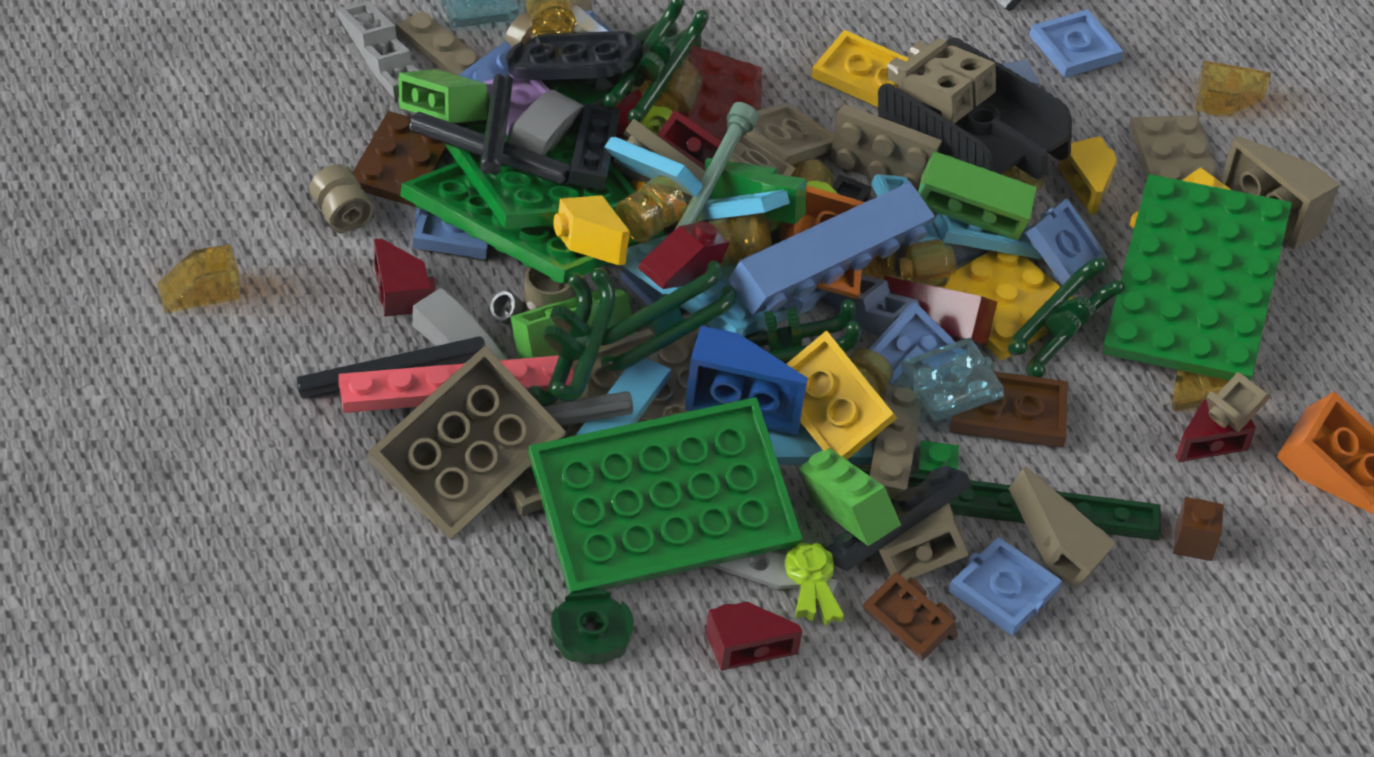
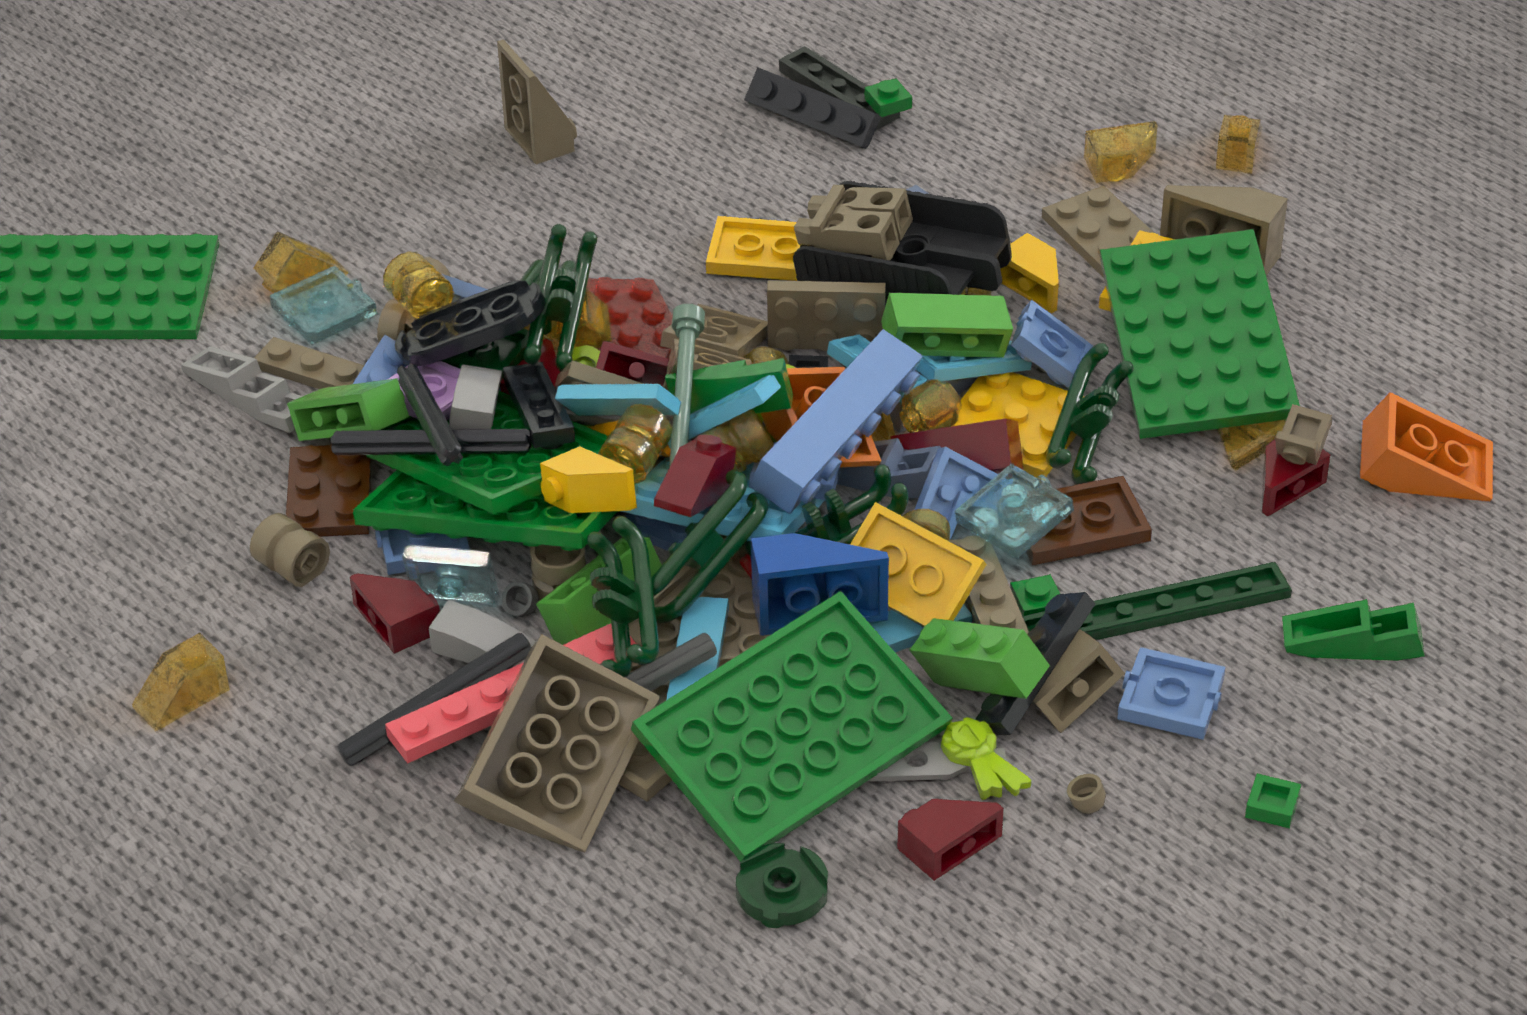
camera: 15 degrees left, 5 degrees down
reddish brown bracket [863,572,958,661] -> none
dark tan slope [1009,466,1116,588] -> none
medium blue plate [1029,9,1124,78] -> none
reddish brown brick [1173,497,1224,561] -> none
none -> clear light blue plate [402,545,500,607]
none -> dark tan hinge [1067,774,1106,814]
none -> clear yellow slope [1216,115,1262,174]
none -> green plate [1245,773,1301,829]
none -> green slope [1282,599,1425,661]

